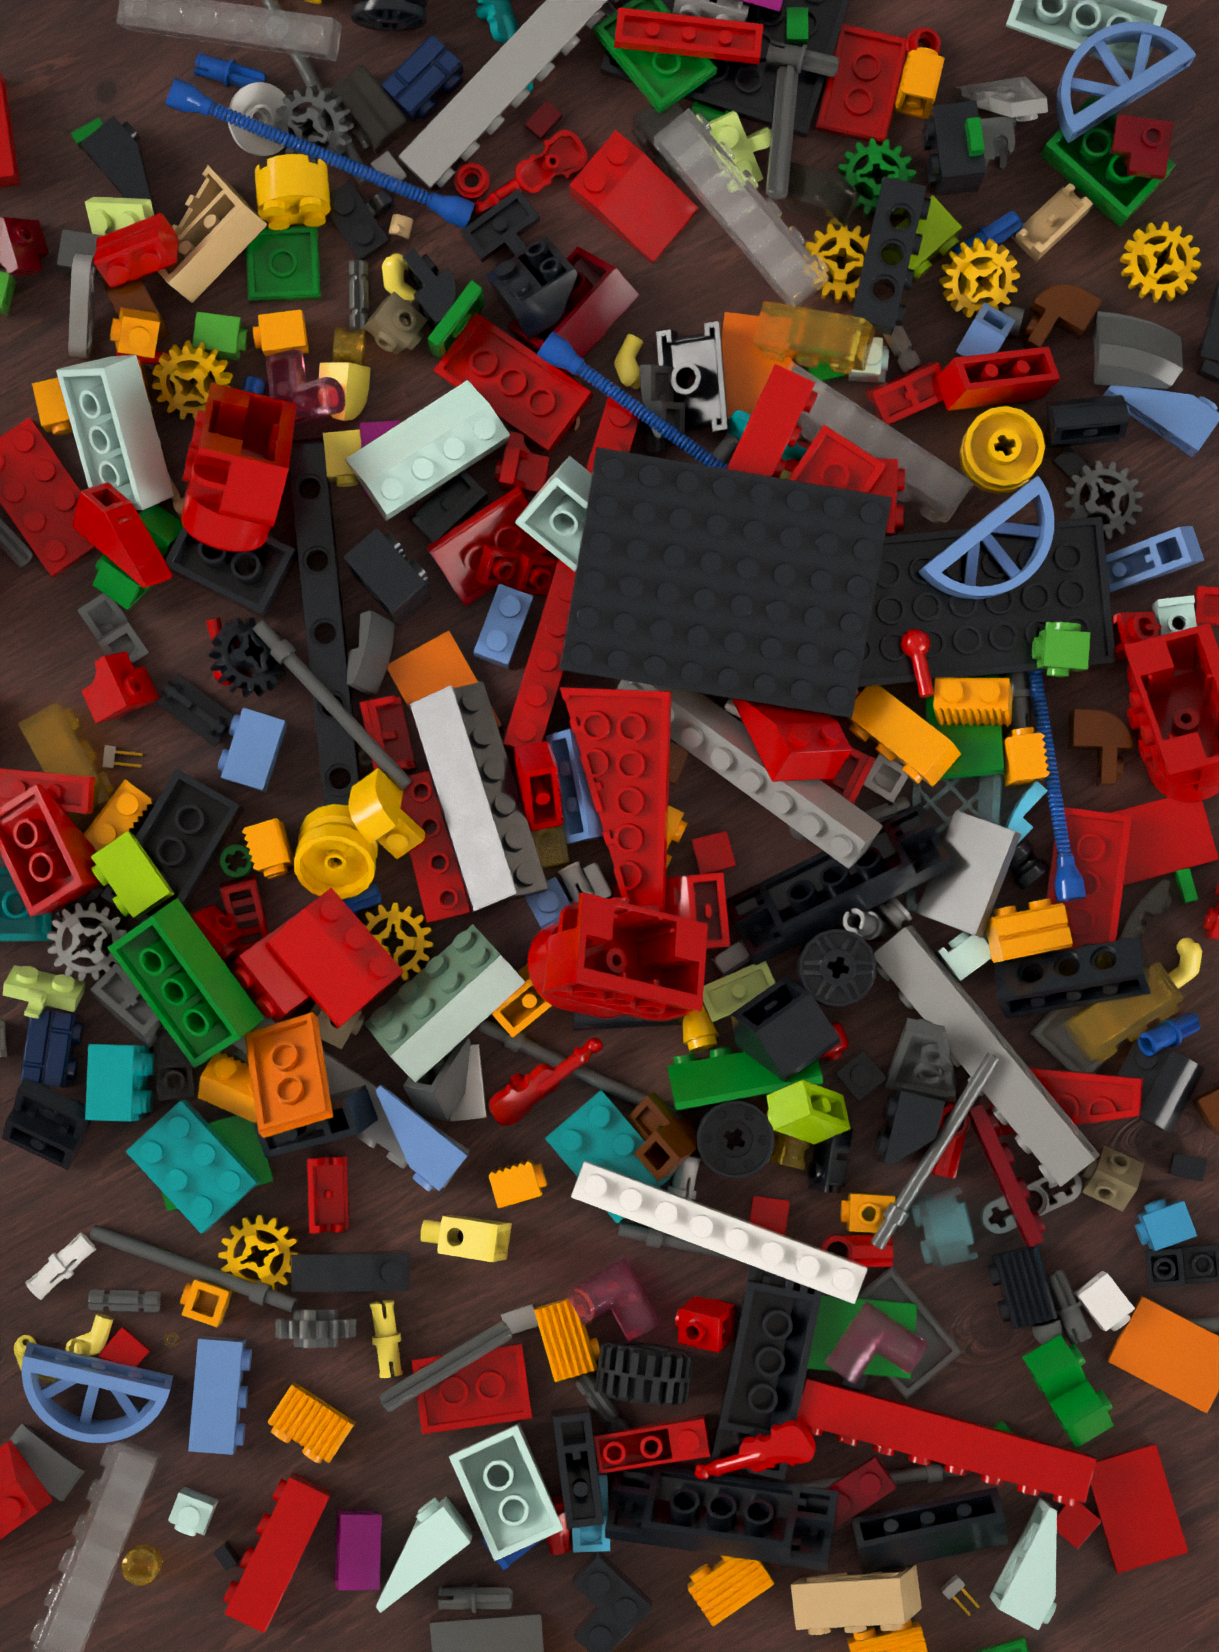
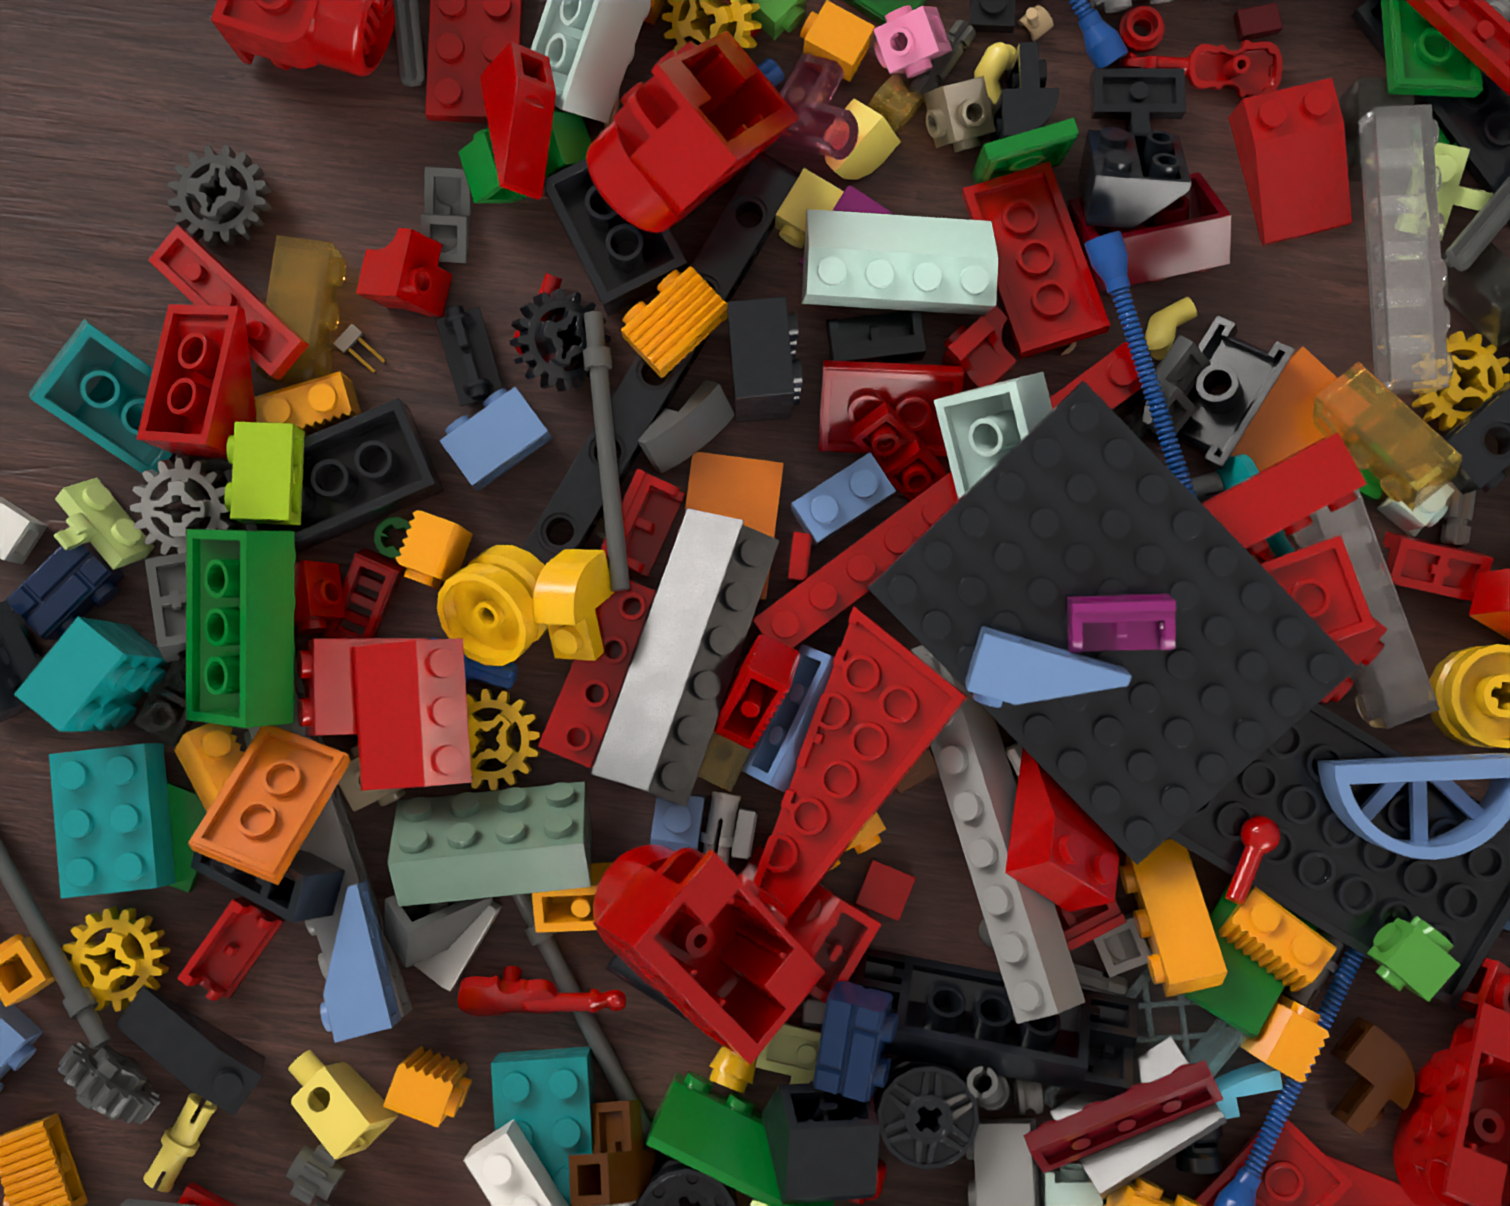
camera: 35 degrees right, 0 degrees up
none -> dark grey gear [286,1143,346,1206]
none -> light orange brick [621,266,728,378]
none -> red tile [787,532,812,583]
none -> dark blue brick [813,980,899,1102]
none -> bright pink brick [873,5,952,78]
none -> medium blue slope [965,626,1131,708]
none -> dark red plate [1024,1060,1224,1173]
none -> magenta hinge [1067,594,1176,653]

